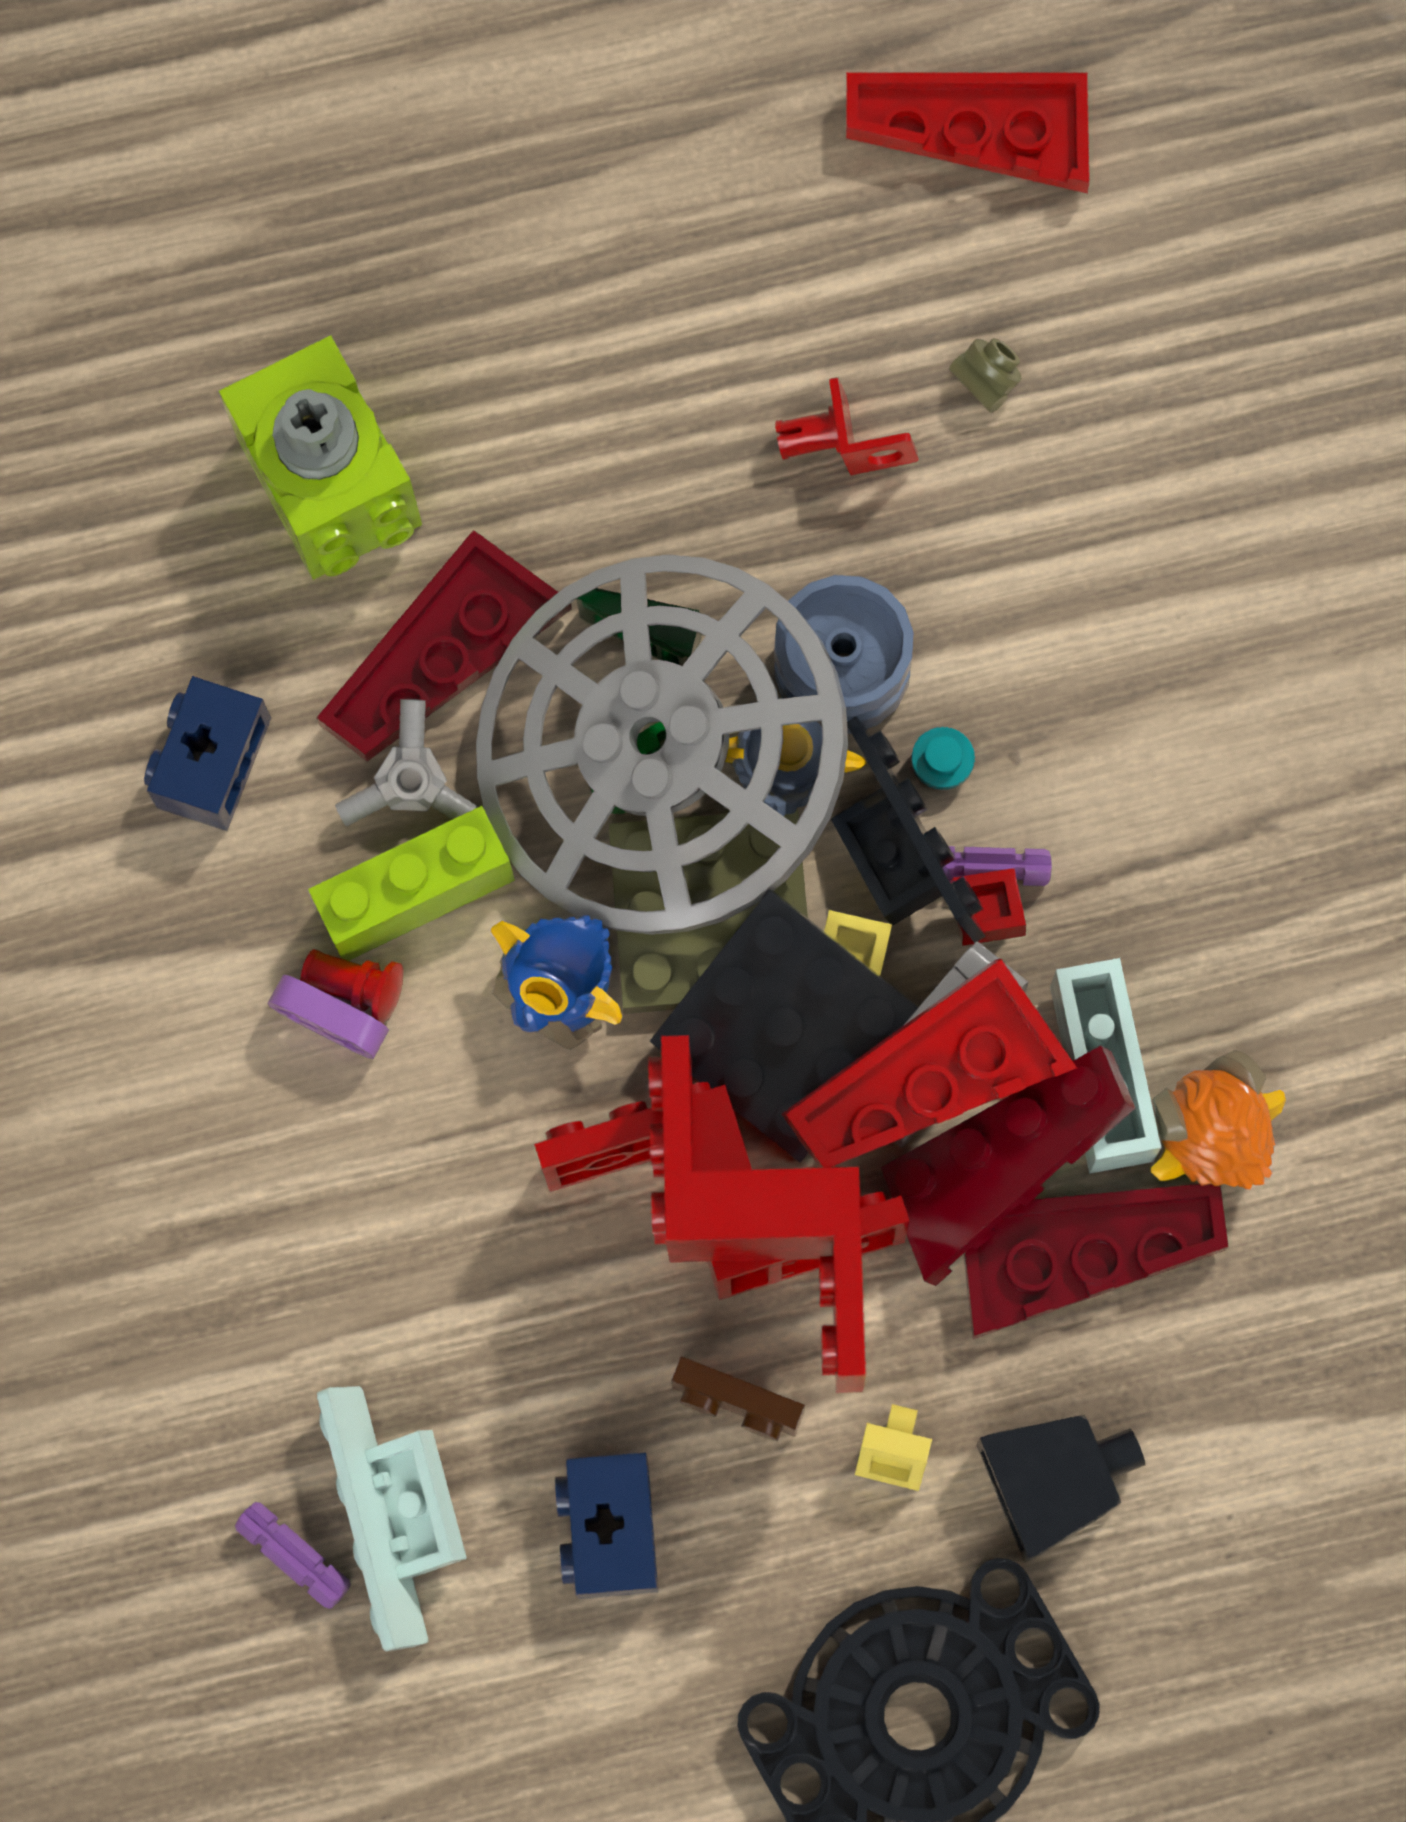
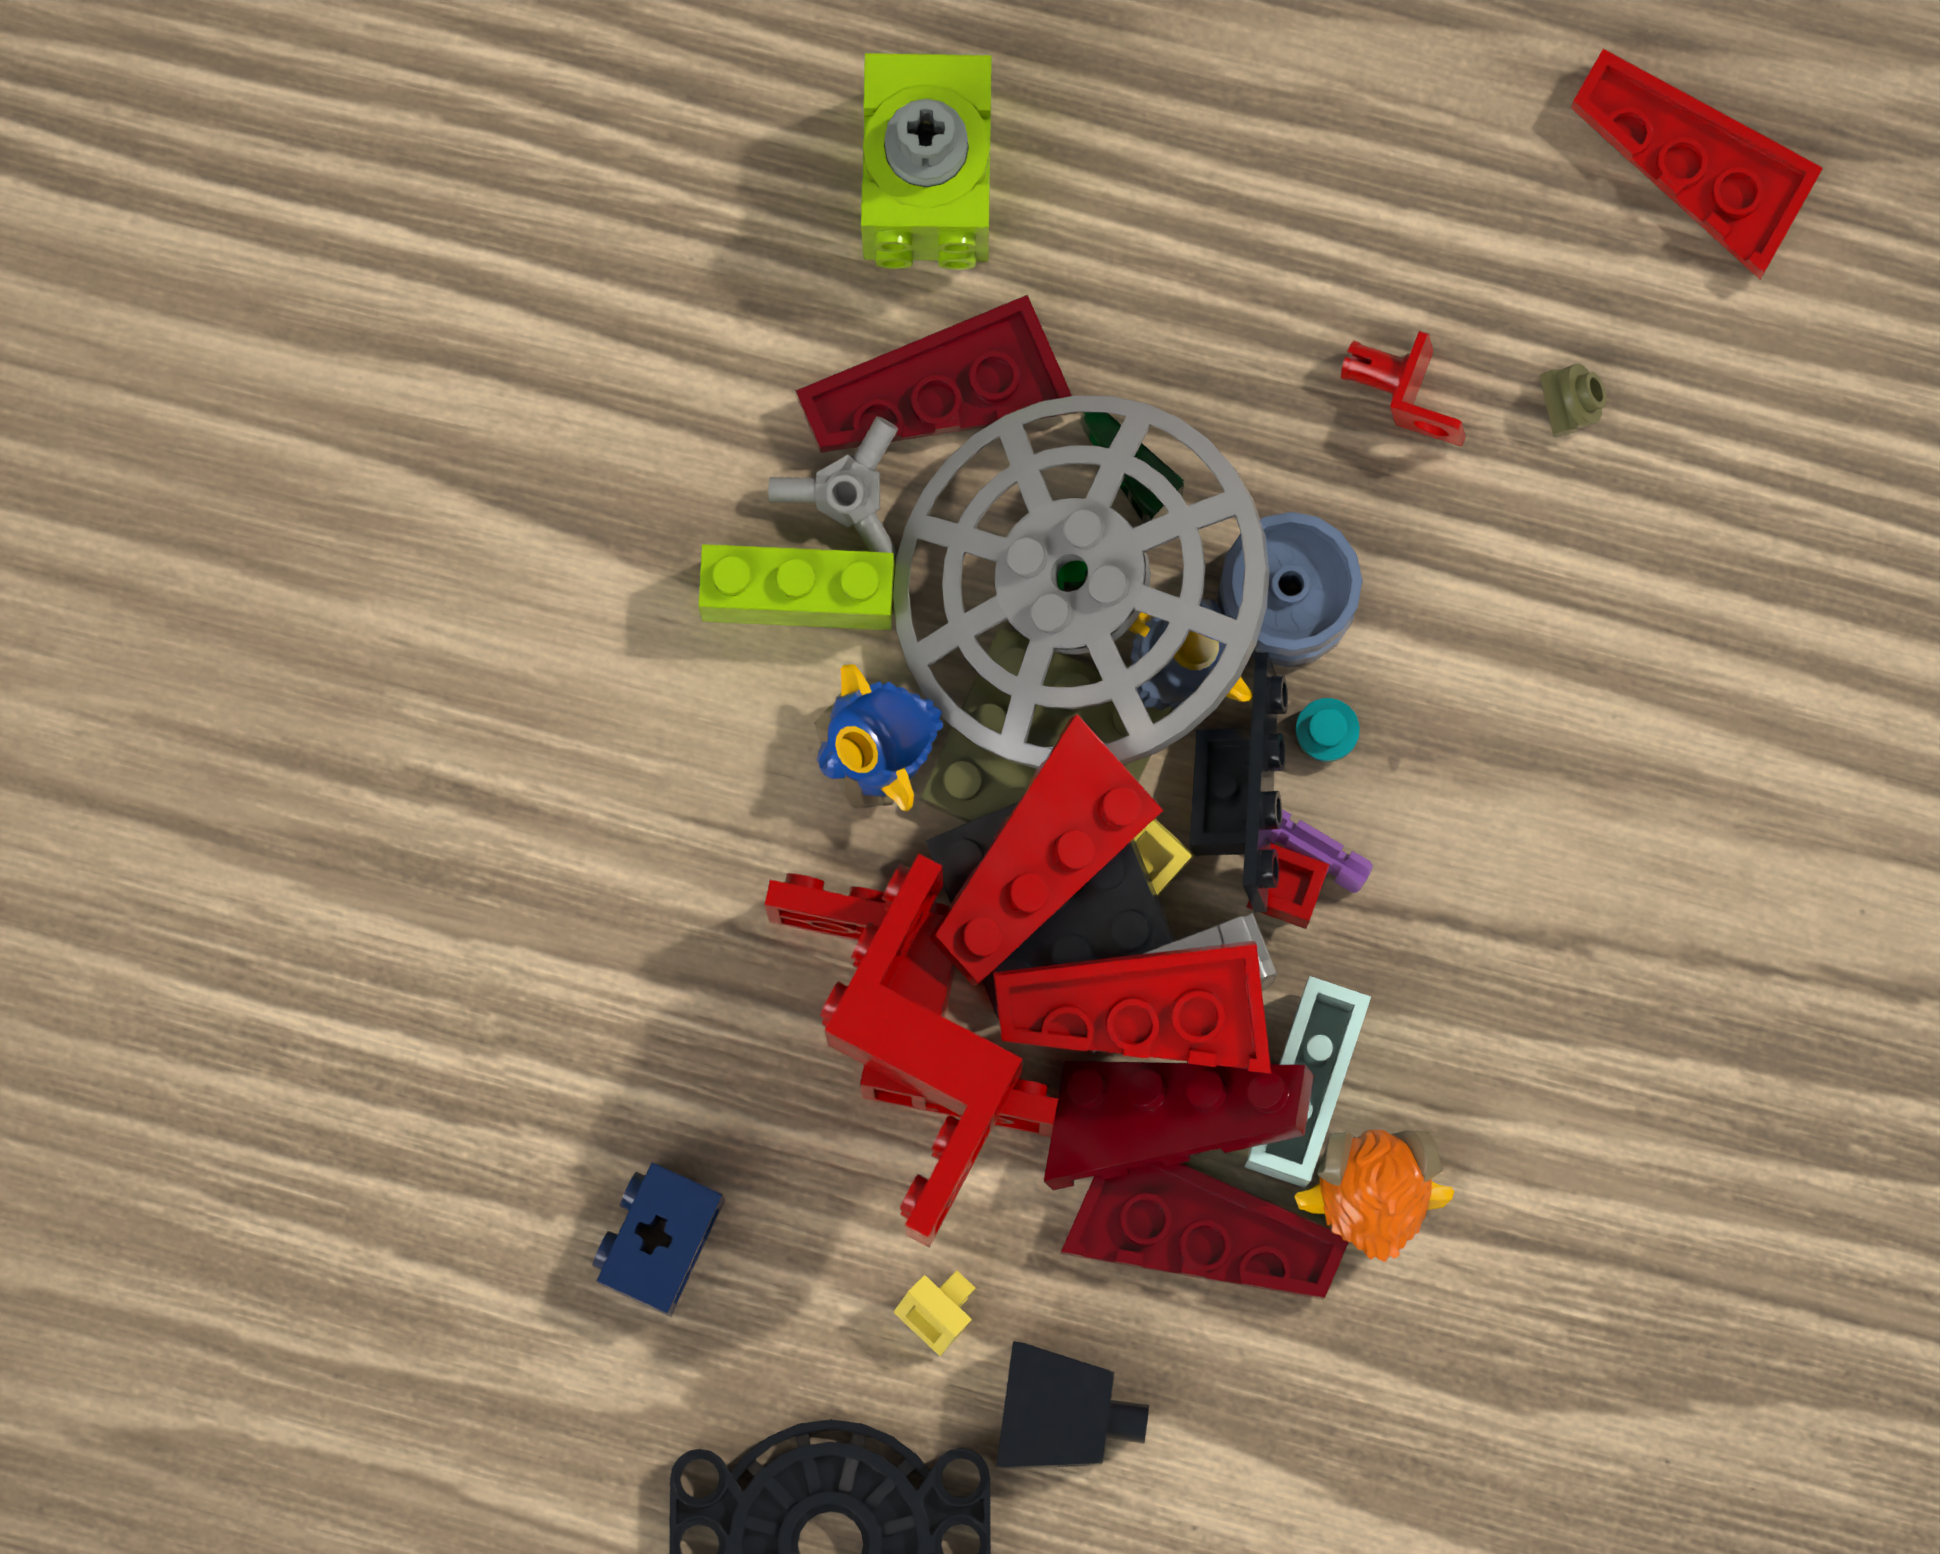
camera: 25 degrees right, 5 degrees up
dark blue brick [144,676,271,831] -> none
medium lavender axle [235,1502,351,1609] -> none
medium lavender beam [267,975,389,1059] -> none
red pin [300,949,404,1024] -> none
light aqua bracket [317,1386,467,1651] -> none
reddish brown plate [671,1356,805,1441] -> none
none -> red wing [929,714,1163,986]

